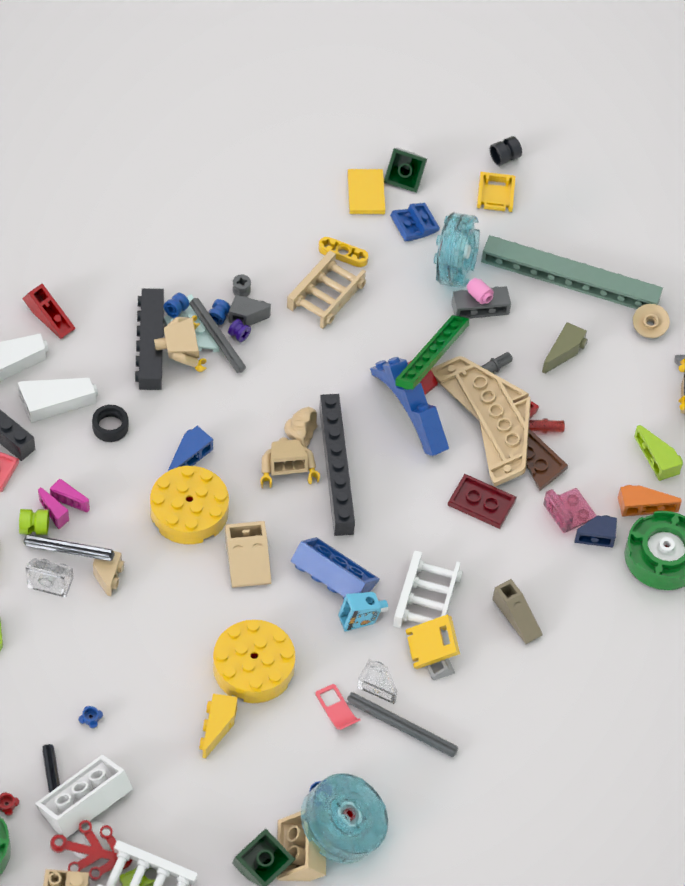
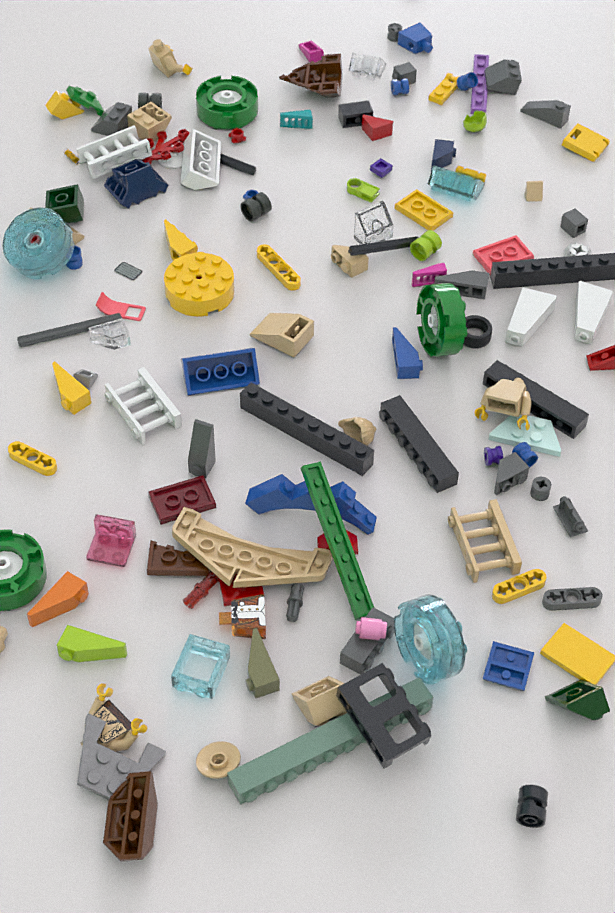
camera: 135 degrees right, 5 degrees down
dark pink slope [38,487,69,529] -> none
yellow piece [150,466,229,545] -> none
blue wheel [164,293,190,318] -> none
dark grey axle [189,298,246,373] -> none
tan torso [260,437,320,488] -> none
medium azure torso [338,592,388,632] -> none
yellow container [405,614,460,669] -> none
yellow container [477,172,516,212] -> none
dark tan slope [492,579,543,644] -> none
dark blue slope [574,515,617,548] -> none
none -> yellow beam [8,441,57,476]
none -> yellow slope [52,361,91,415]
none -> dark blue slope [104,159,169,209]
none -> sticker [114,262,142,280]
none -> clear light blue window [171,634,230,699]
none -> dark grey slope [188,419,216,478]
none -> torso [219,594,266,639]
none -> pearl dark grey wheel [240,192,272,222]
none -> yellow beam [257,244,301,291]
none -> tan slope [292,676,347,726]
none -> black window [336,663,432,769]
none -> black brick [379,395,459,493]
none -> green piece [416,283,468,357]
none -> dark grey slope [434,270,489,300]
none -> dark grey beam [542,587,603,611]
none -> dark grey hinge [553,496,588,537]

